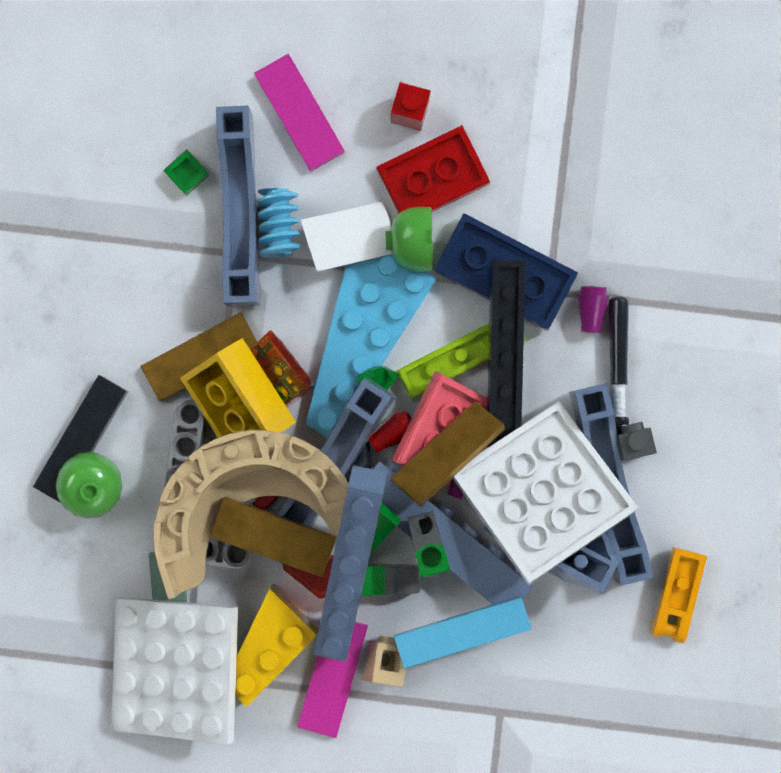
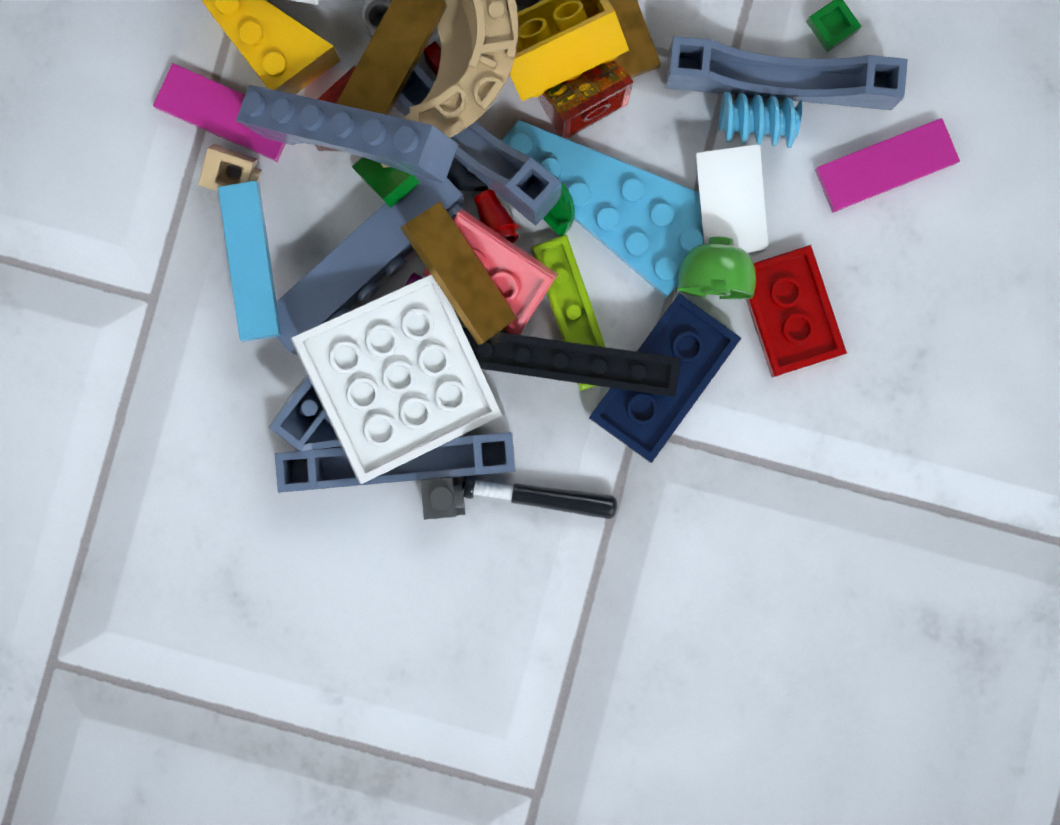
camera: 100 degrees right, 0 degrees up
dark grey leg [361,563,420,596] -> none
red brick [391,82,431,131] -> none
leg [407,511,451,578] -> none
magenta cone [577,286,609,333] -> none
light orange plate [650,547,707,644] -> none

